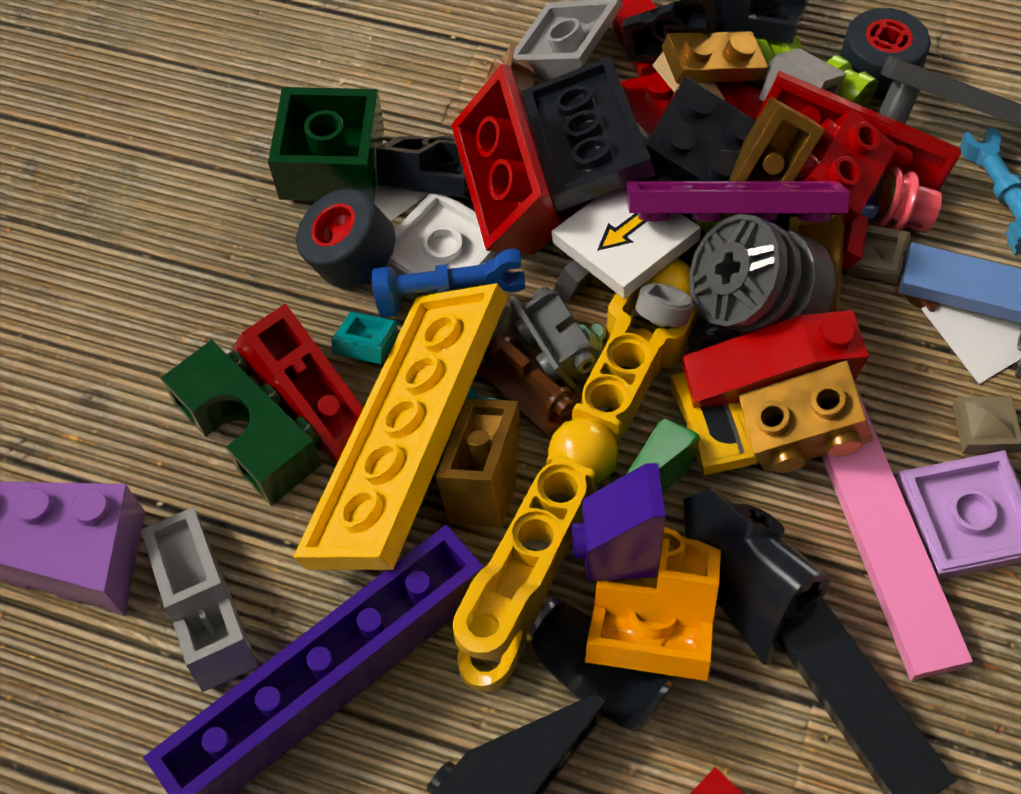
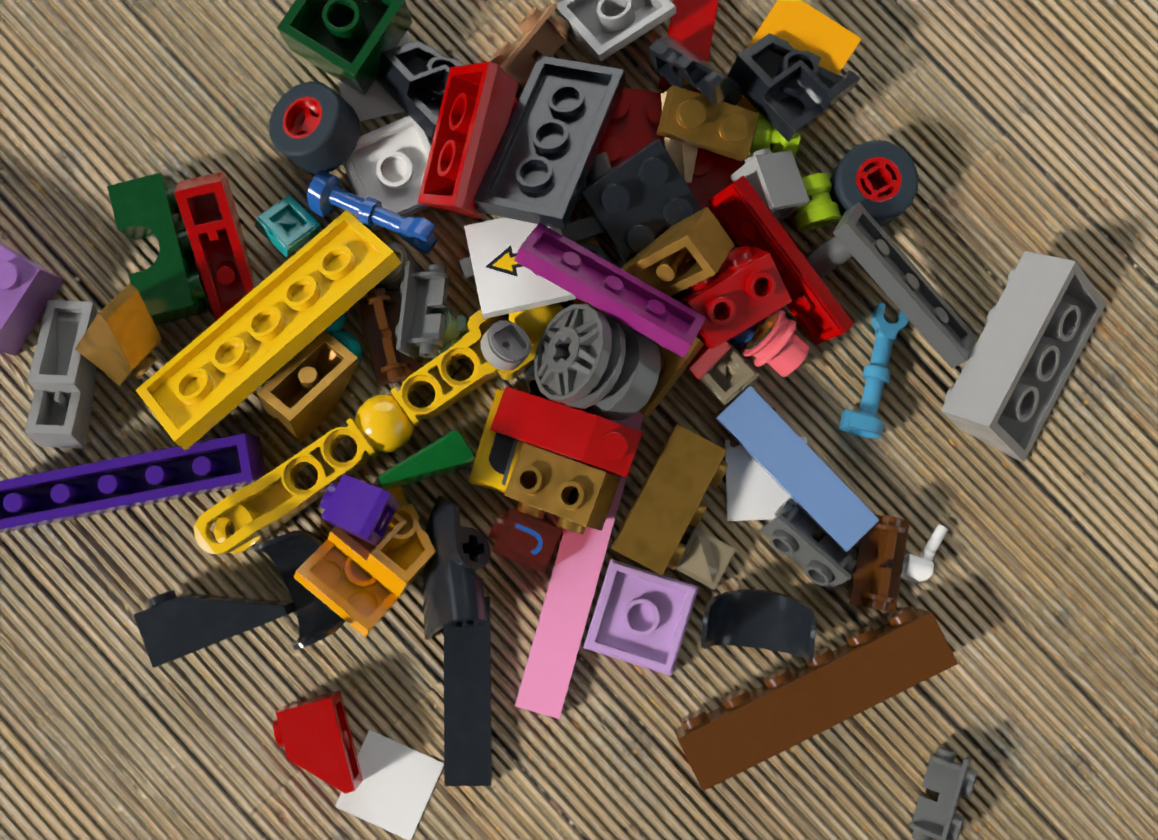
camera: 25 degrees right, 25 degrees up
none -> pearl gold slope [75,283,162,386]
none -> clear red brick [488,507,563,574]
none -> pearl gold brick [611,424,728,575]

